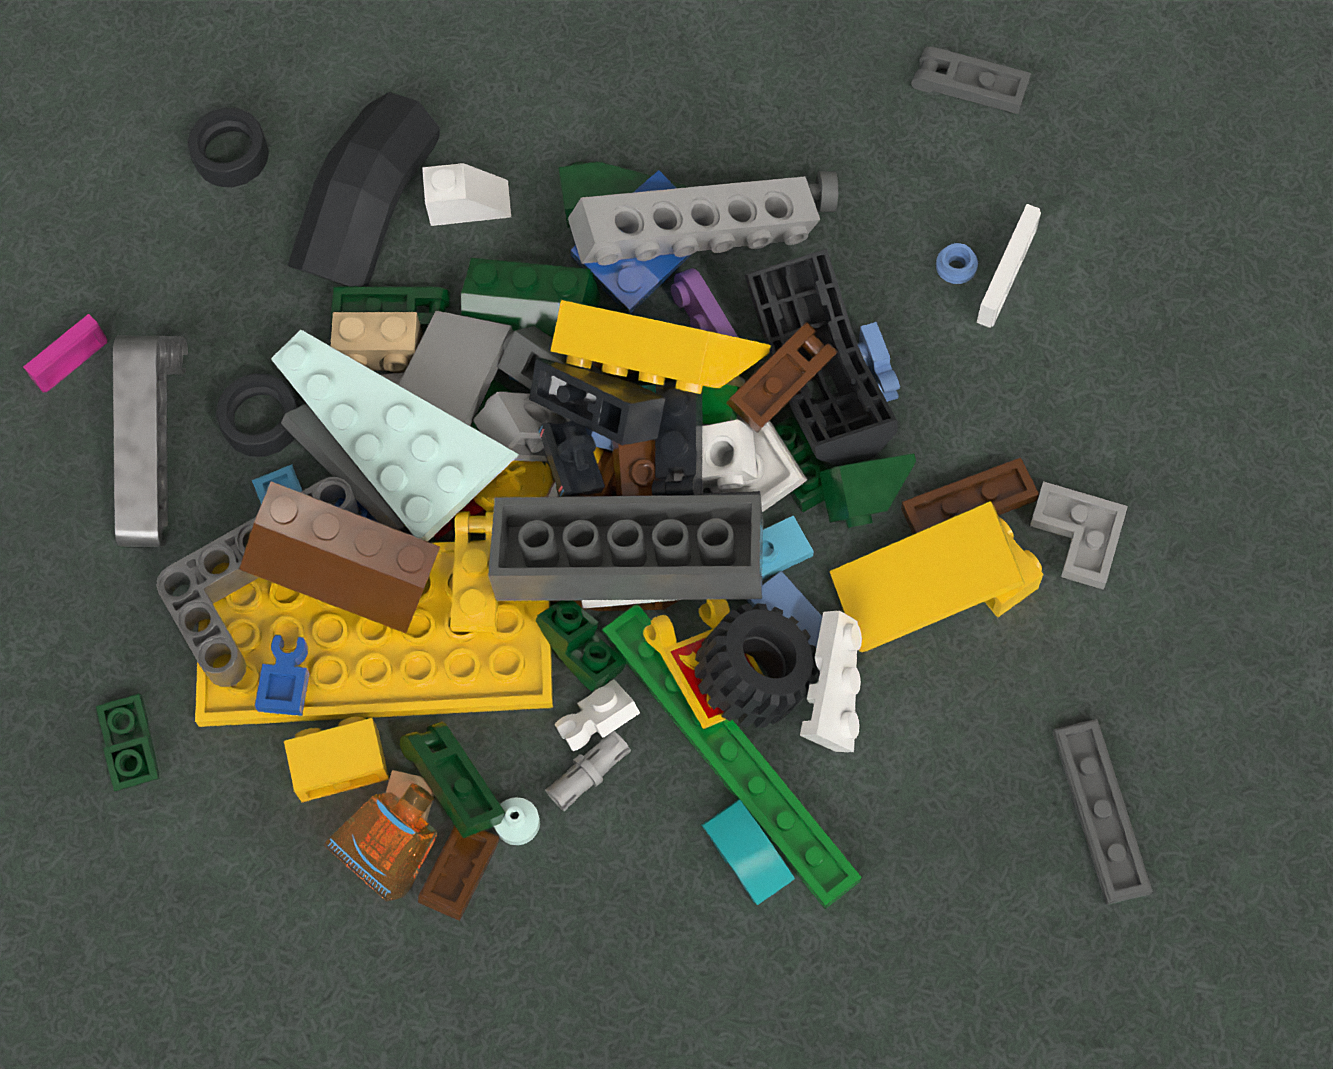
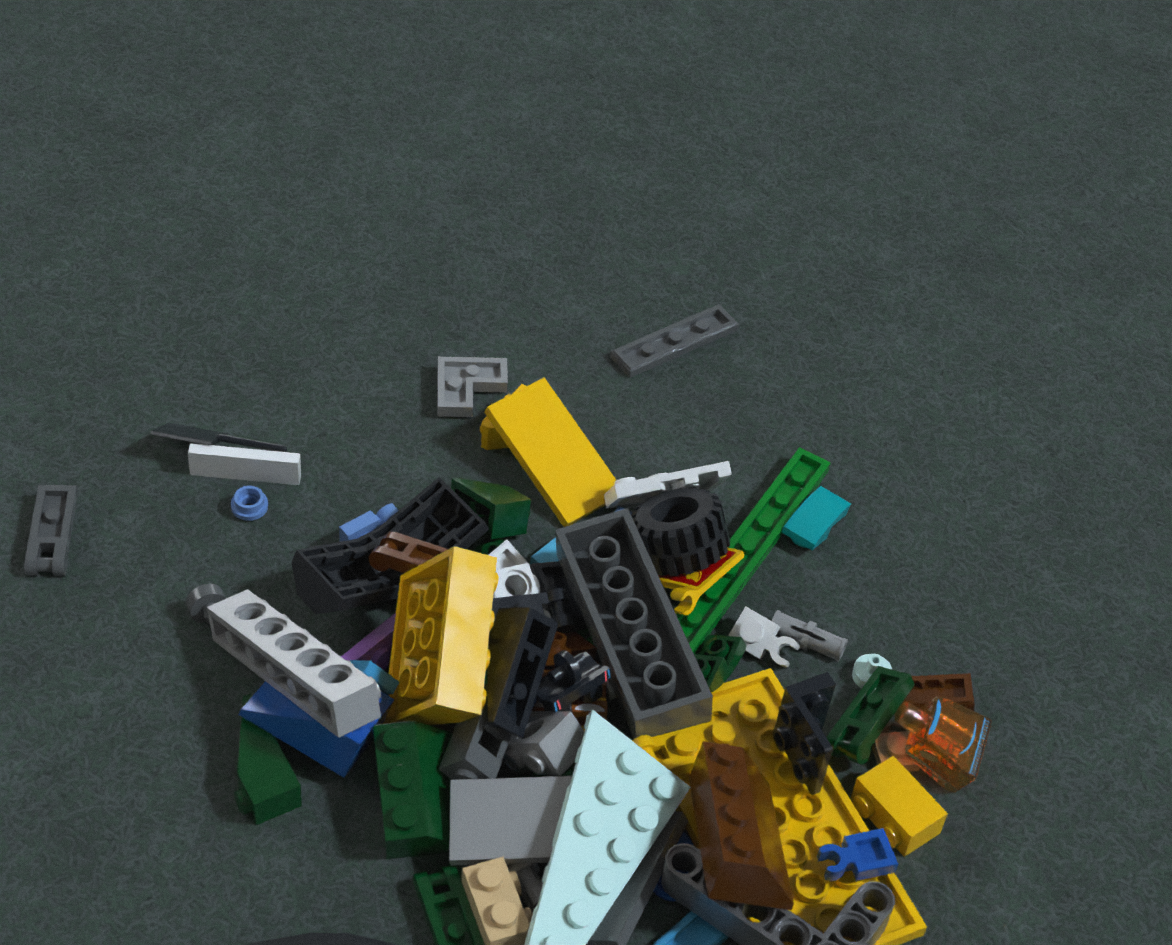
camera: 120 degrees left, 20 degrees down
white slope [422,163,511,226] -> none
reddish brown plate [901,458,1039,535] -> none
none -> black piece [151,423,287,452]
none -> dark azure tile [350,660,400,695]
none -> black bracket [773,672,836,795]

